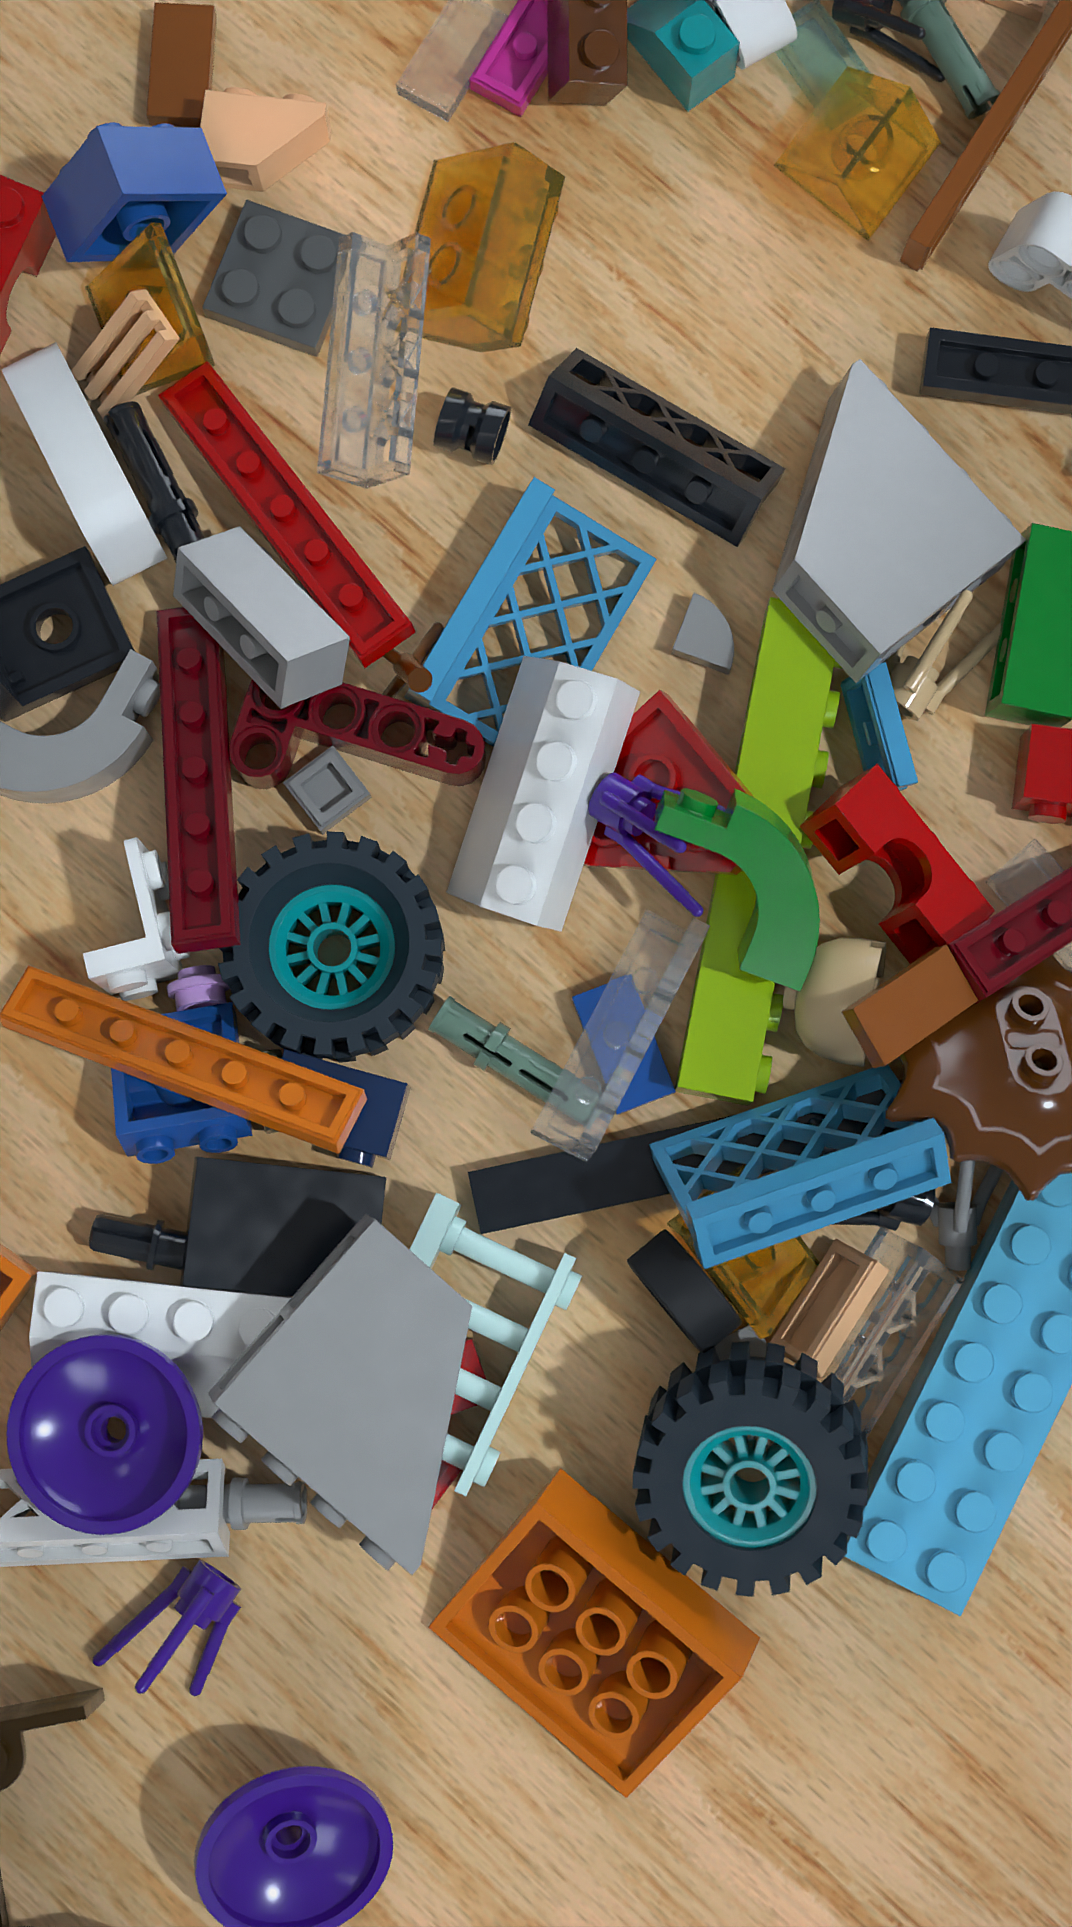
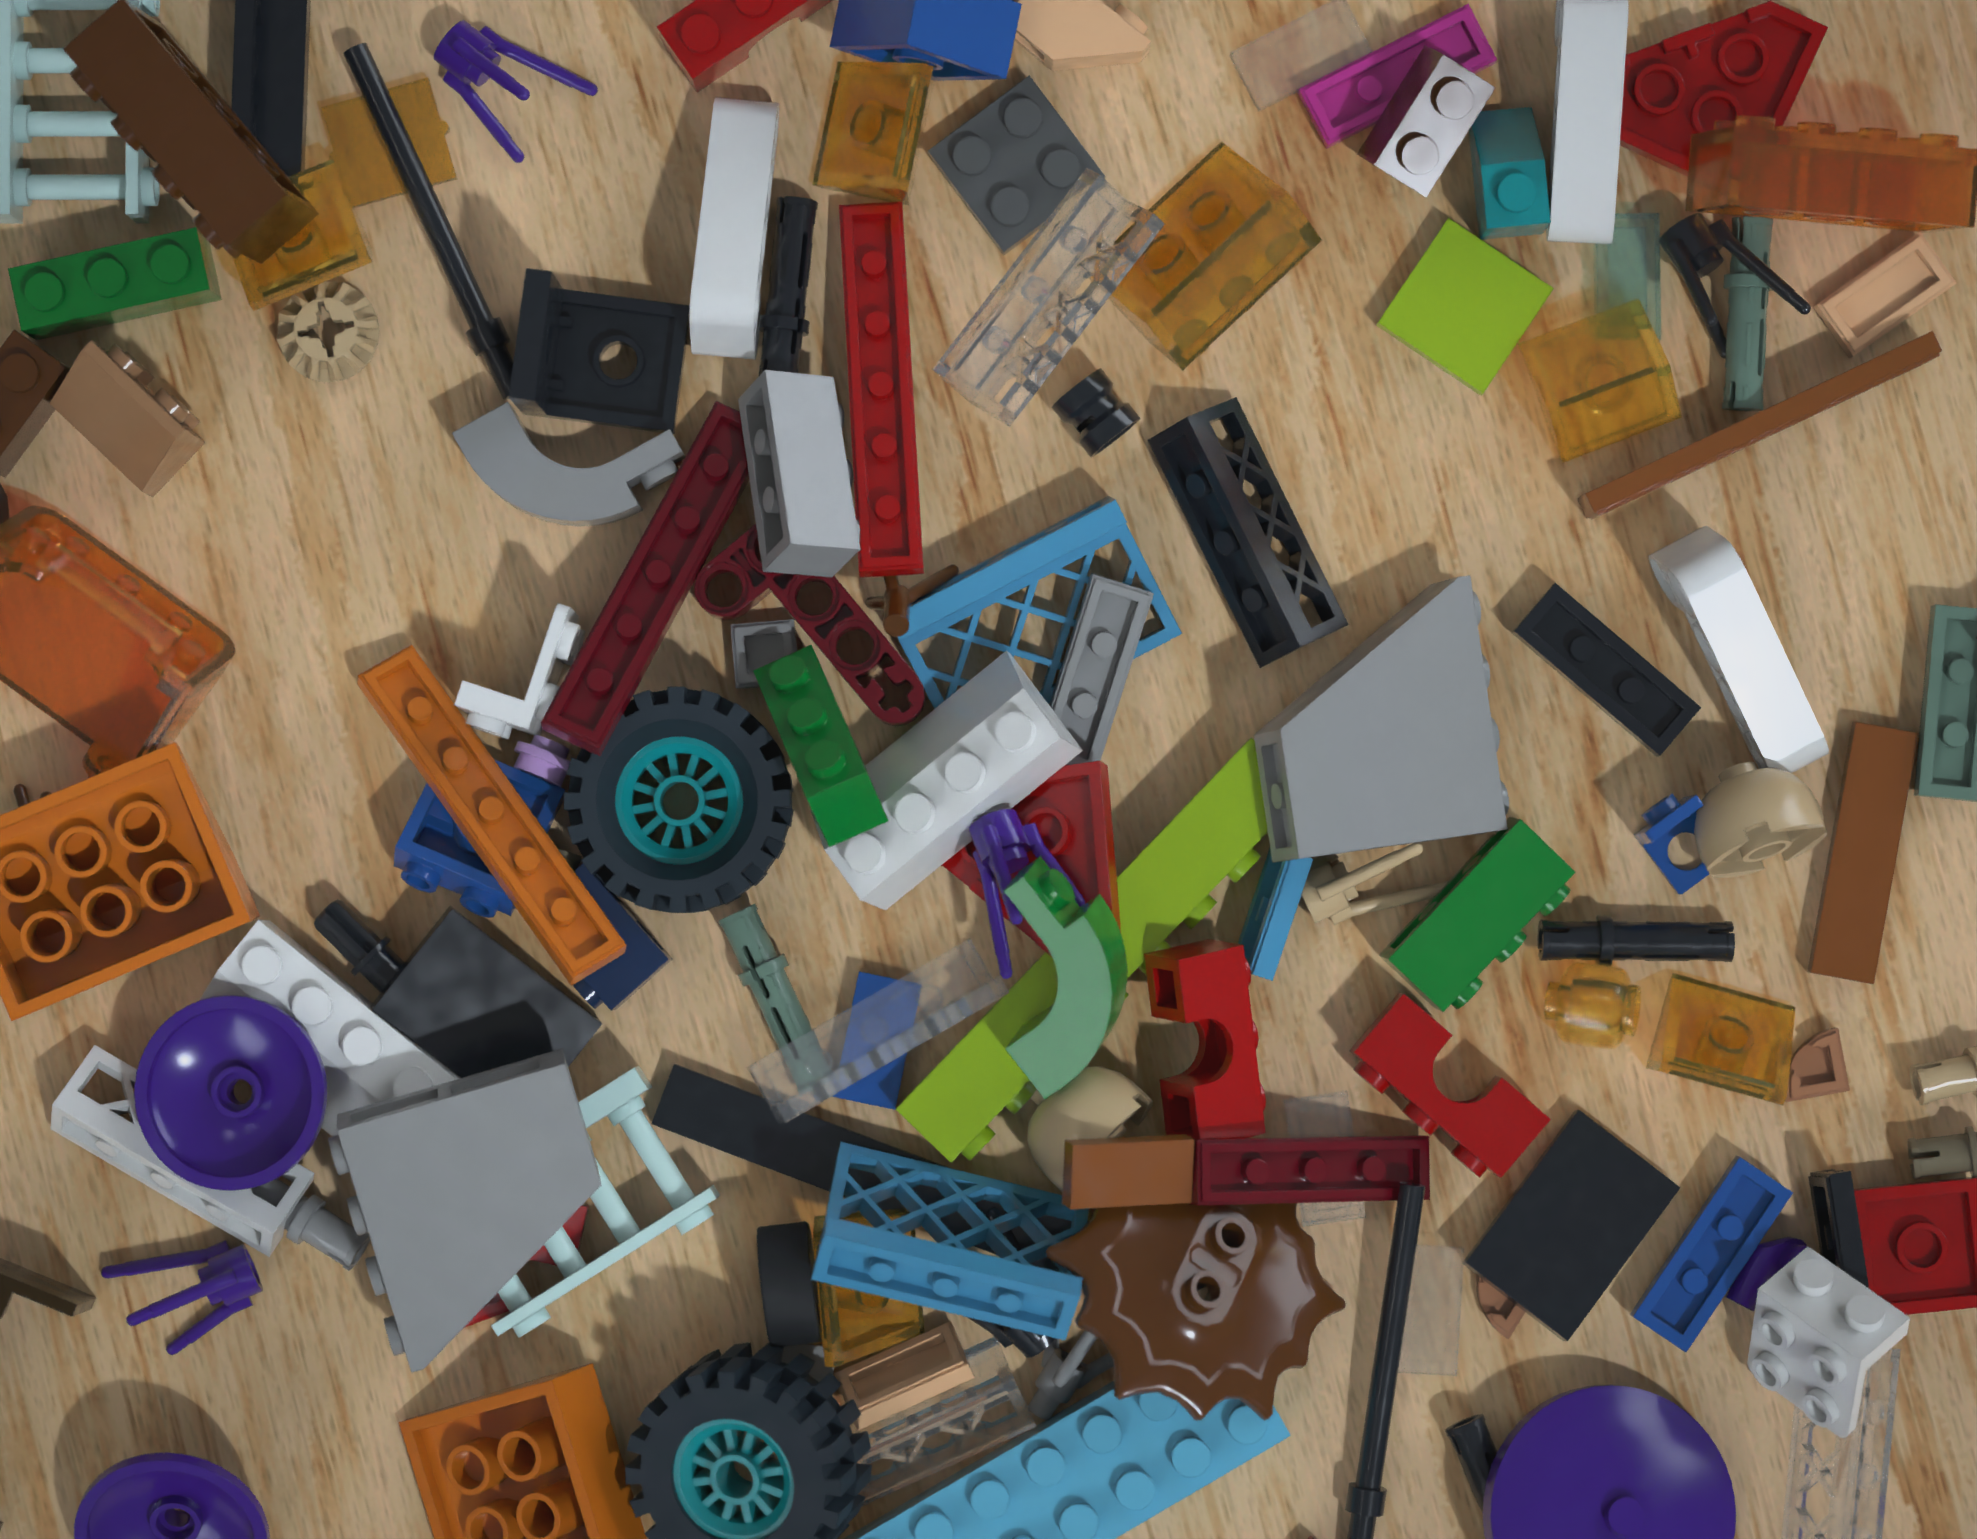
camera: 30 degrees right, 5 degrees up
light nougat tile [71,289,180,419] -> none
light grey tile [672,593,734,675] -> none
none -> green brick [753,645,889,847]
none -> light grey tile [1049,573,1154,766]
none -> lime tile [1376,218,1554,396]

